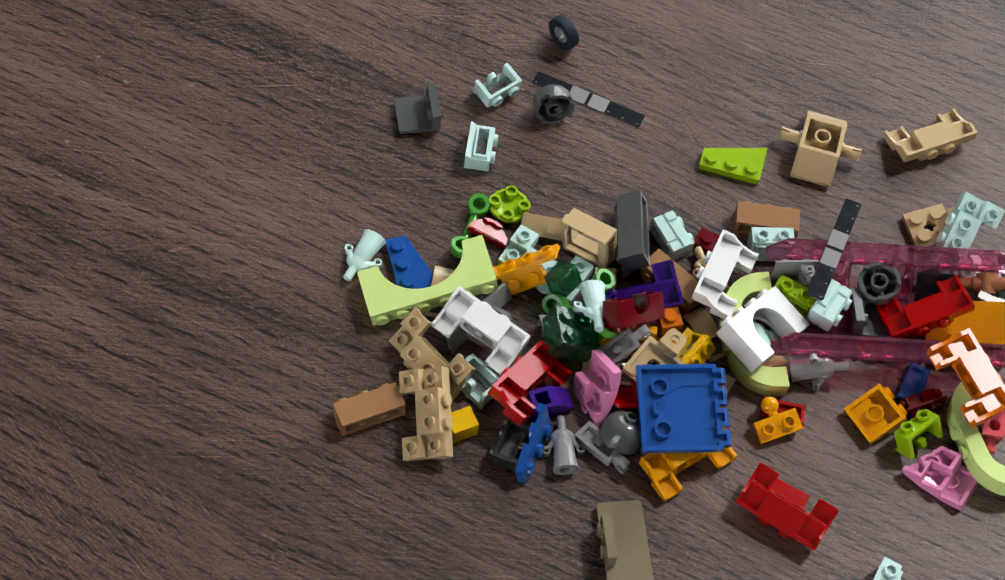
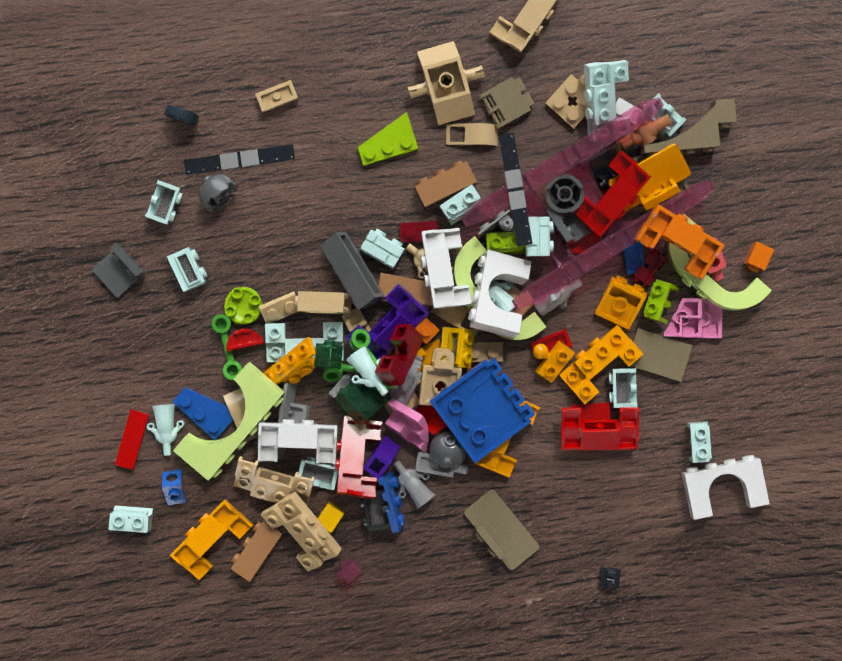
camera: 25 degrees left, 30 degrees up
none -> light aqua window [109,506,153,533]
none -> red tile [115,409,150,470]
none -> blue bracket [162,469,186,505]
none -> light orange bracket [170,499,254,580]
none -> tan plate [255,80,298,113]
none -> clear pink plate [336,558,363,583]
none -> tan piece [446,123,498,146]
none -> dark tan plate [479,77,535,130]
none -> light orange bracket [558,325,643,404]
none -> window [609,368,637,408]
none -> dark tan tile [631,328,693,382]

